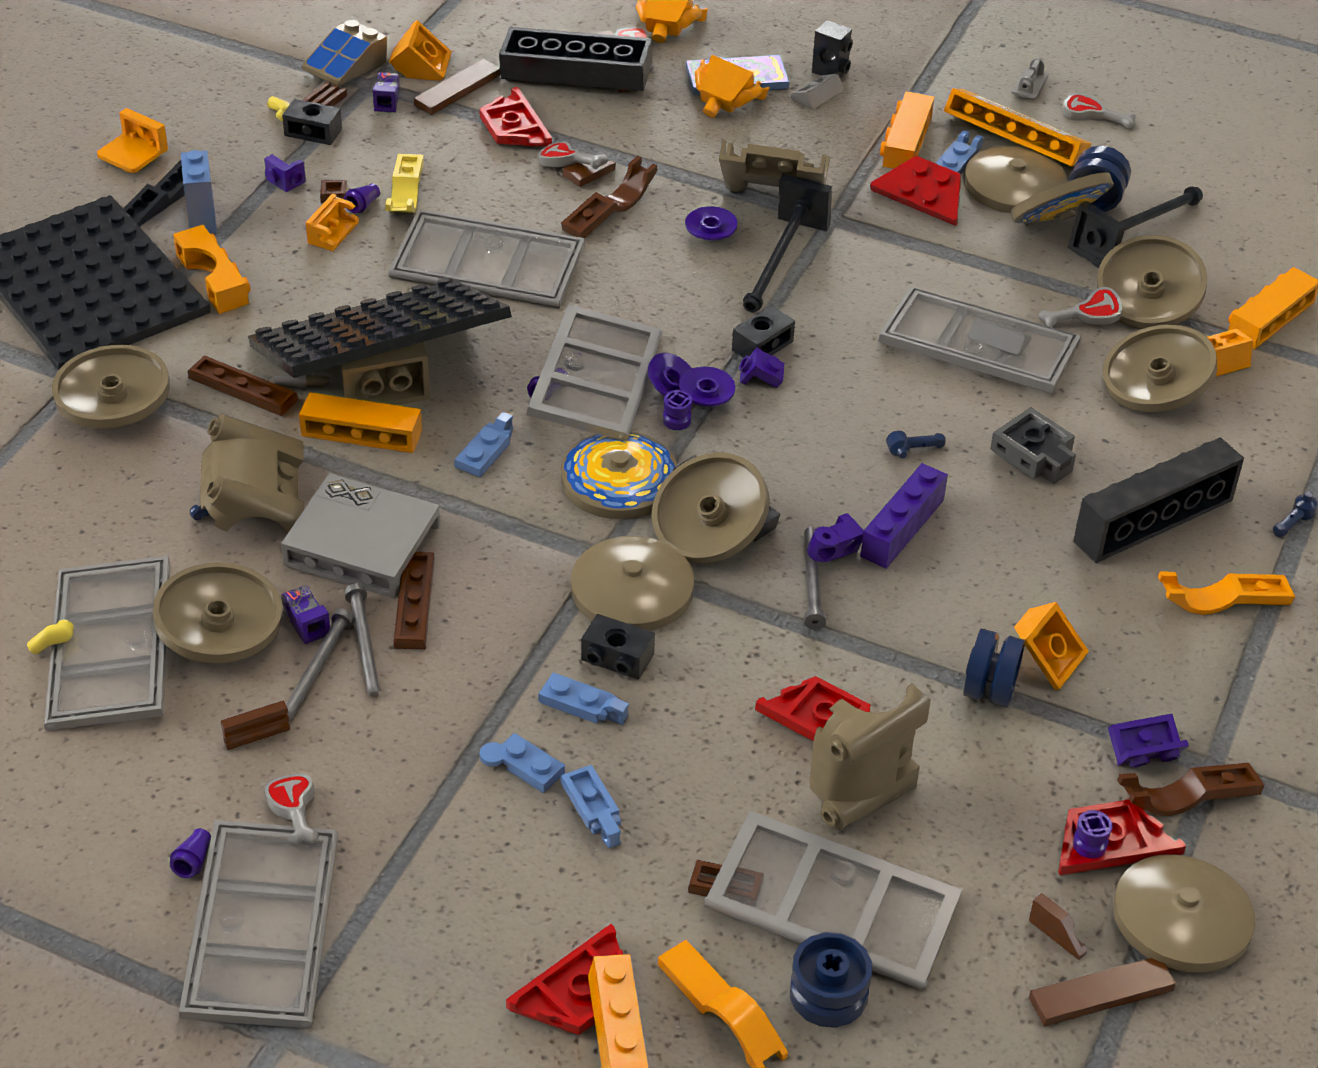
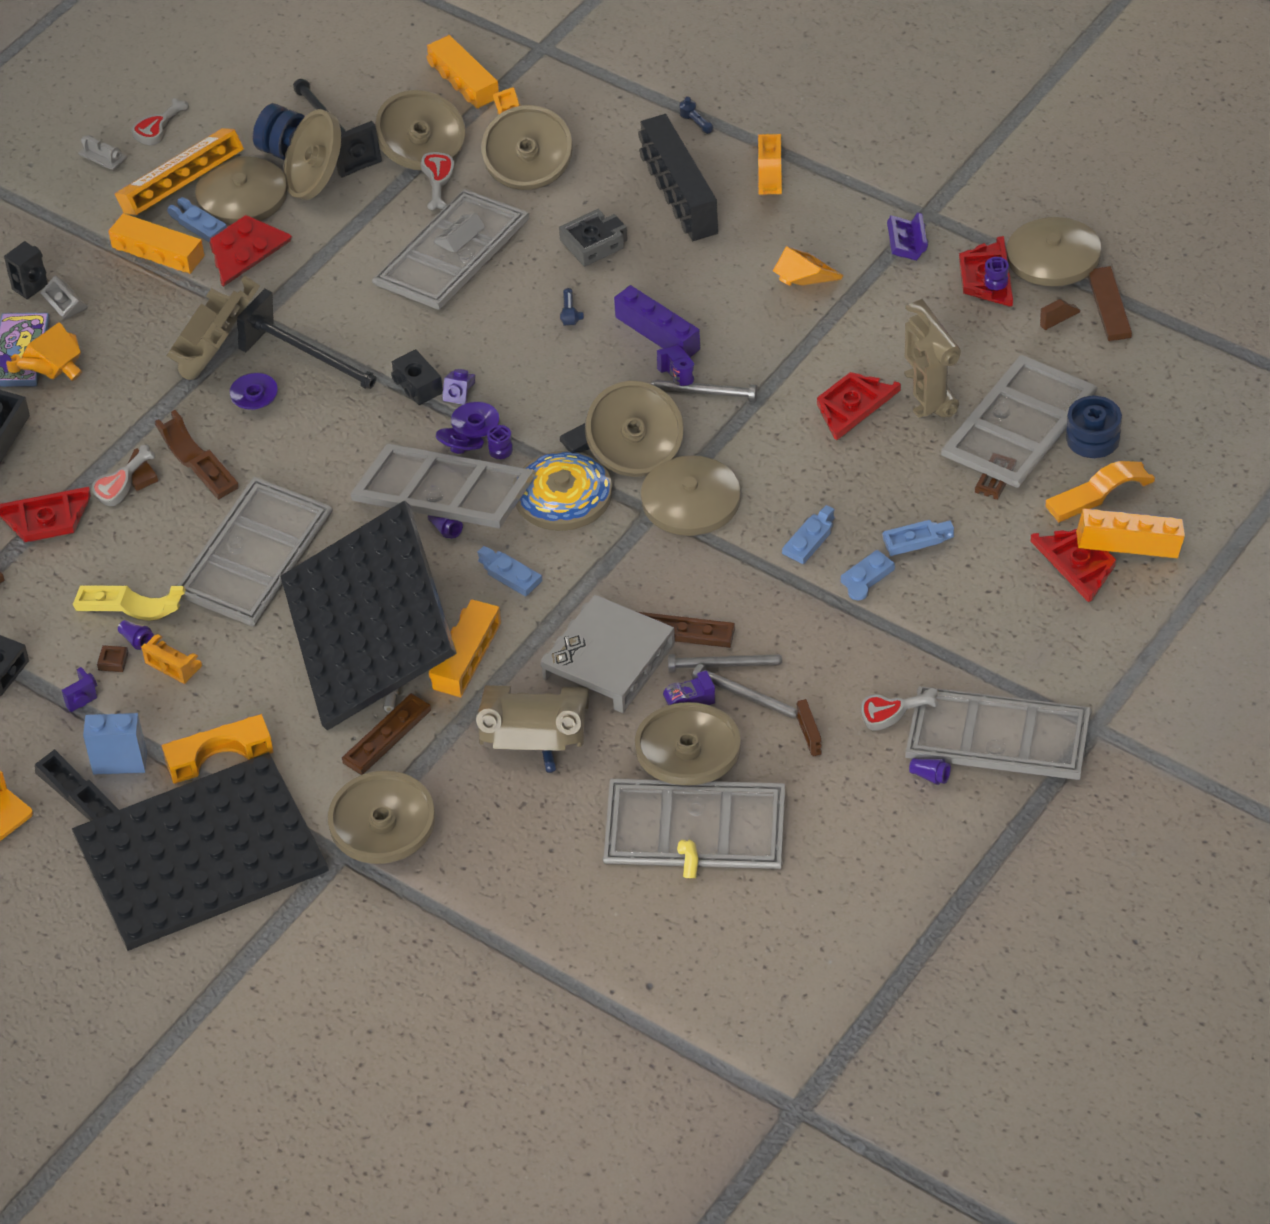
camera: 75 degrees left, 5 degrees up
black brick [581,614,655,680] -> none
dark blue wheel [963,628,1026,707] -> none
reddish brown piece [1117,763,1265,816] -> none

